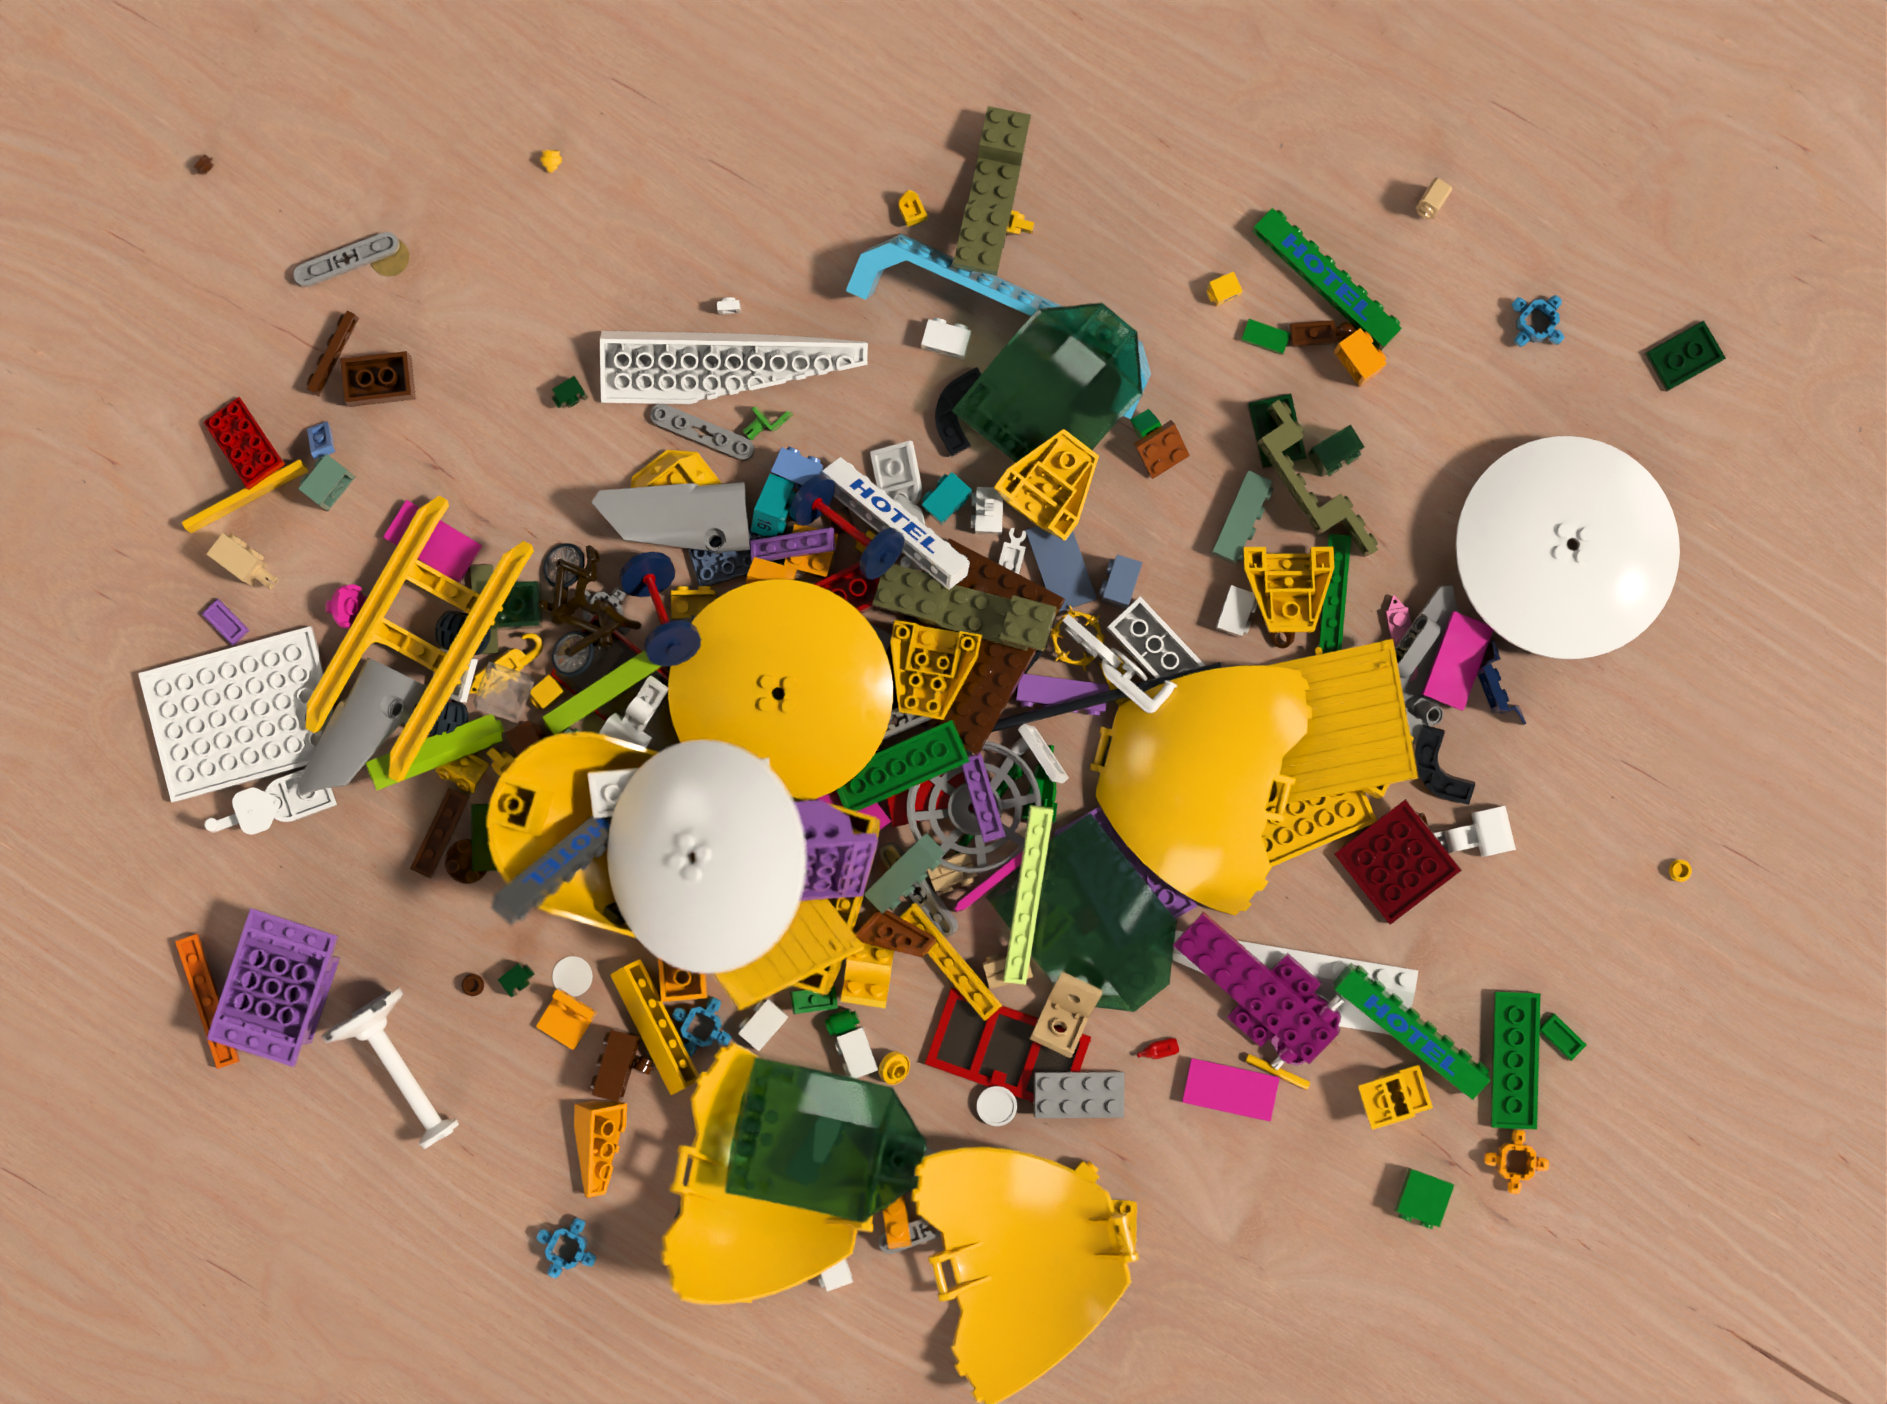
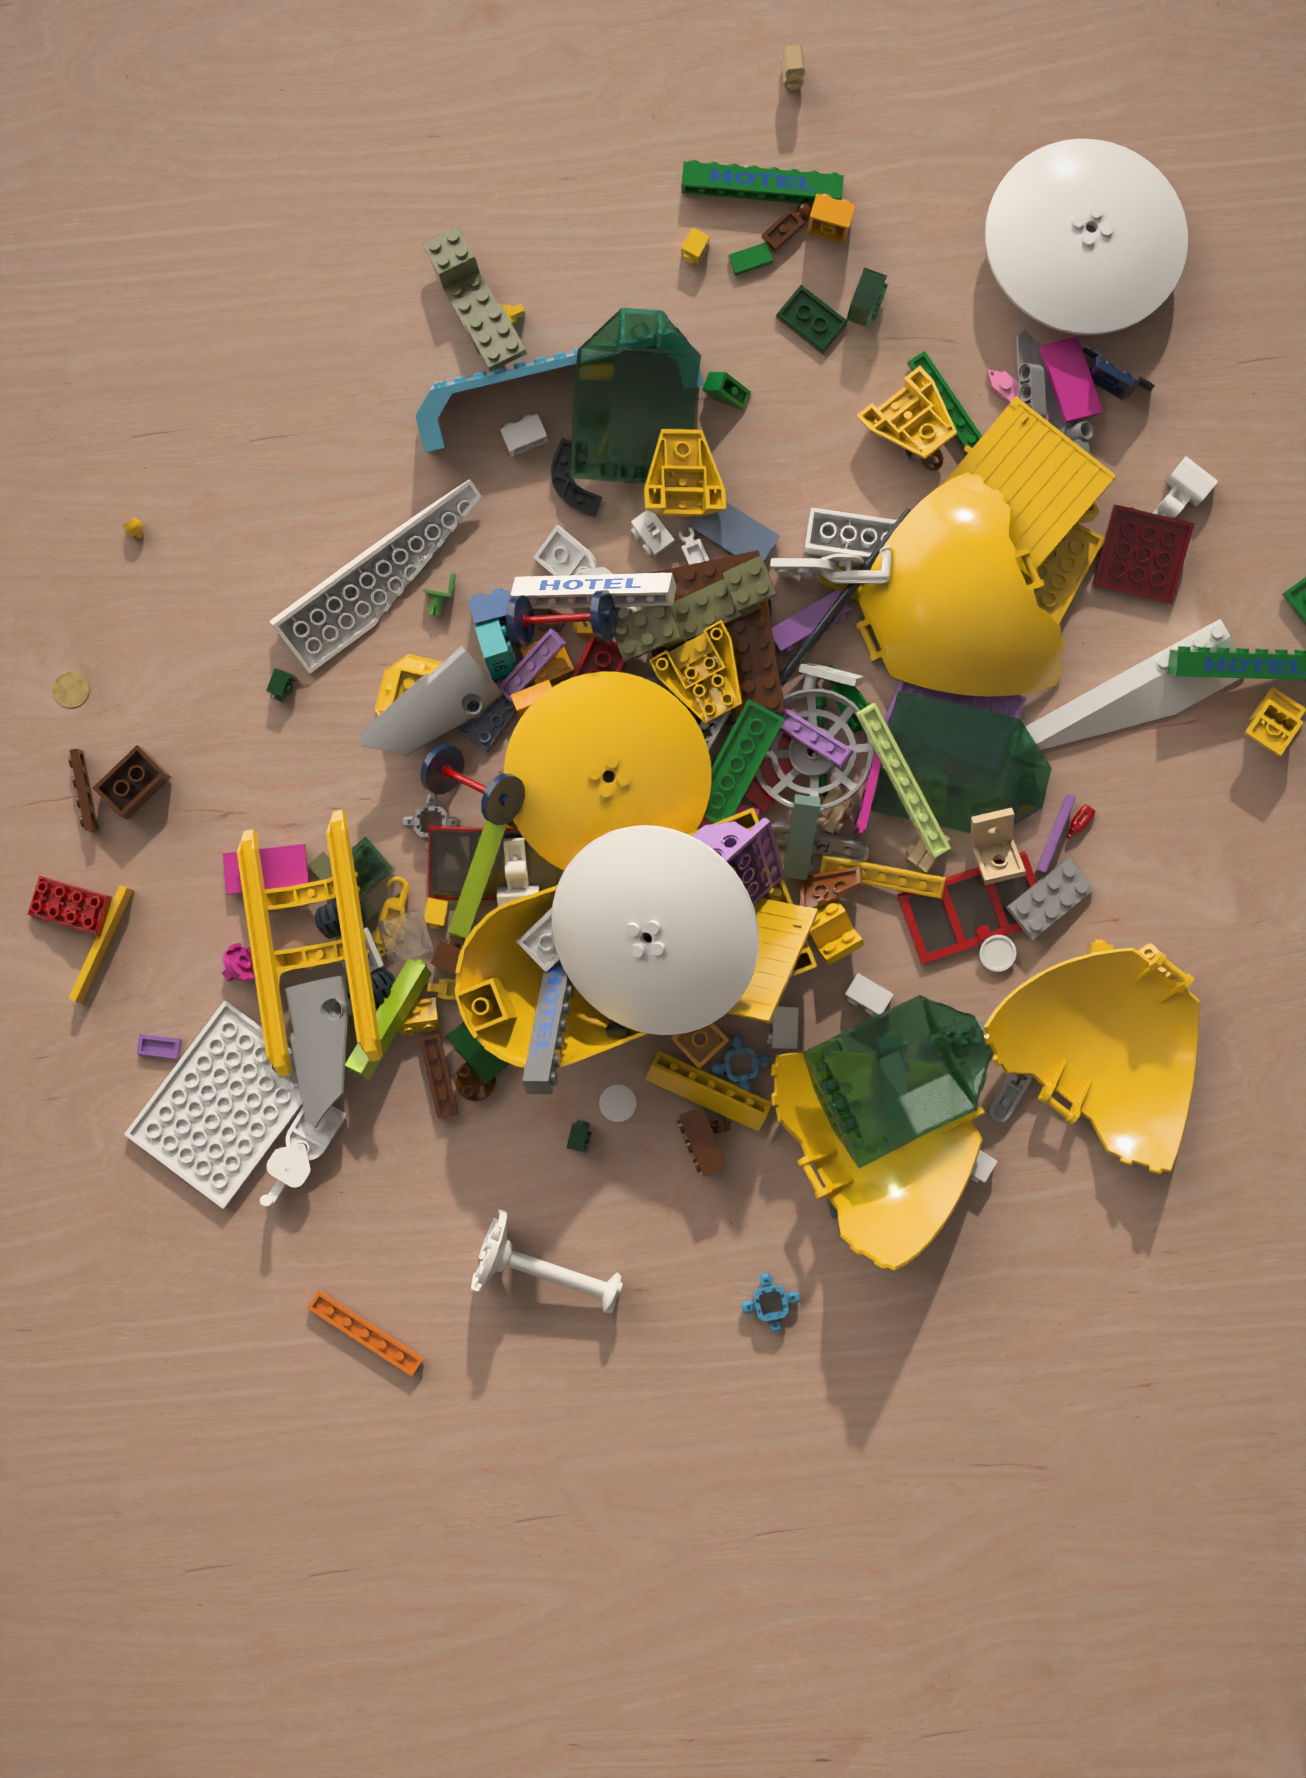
camera: 40 degrees left, 0 degrees up
tan brick [207,533,279,590] -> none
medium lavender wedge [207,908,340,1067] -> none
light grey piece [293,232,400,287] -> none
sand green brick [298,454,356,511] -> none
medium blue plate [307,421,335,460] -> none
reddish brown plate [462,974,484,996] -> none
light orange bracket [536,988,598,1050] -> none
dark brown piece [538,543,642,677] -> none
light orange wedge [574,1100,627,1198] -> none
light grey piece [650,404,755,461] -> none
yellow bracket [670,586,716,619] -> none
white plate [717,297,741,315] -> none
green hinge [790,986,838,1014] -> none
green brick [825,1008,860,1037] -> none
yellow plate [878,1051,910,1085] -> none
light orange brick [879,1174,912,1249] -> none
yellow plate [898,190,928,227] -> none
teal brick [922,472,972,525] -> none
yellow piece [1050,605,1105,671] -> none
sand blue brick [1099,554,1143,609] -> none
dark orange plate [1134,420,1190,479] -> none
magenta piece [1173,911,1344,1070] -> none
dark pink tile [1182,1058,1280,1122] -> none
sand green brick [1211,470,1274,564] -> none
white brick [1215,585,1258,638] -> none
yellow bar [1245,1054,1310,1090] -> none
olive bracket [1257,400,1378,557] -> none
black plate [1414,724,1475,805] -> none
dark azure piece [1511,295,1565,347] -> none
dark green tile [1645,320,1726,392] -> none
none -> medium lavender tile [1035,794,1076,874]

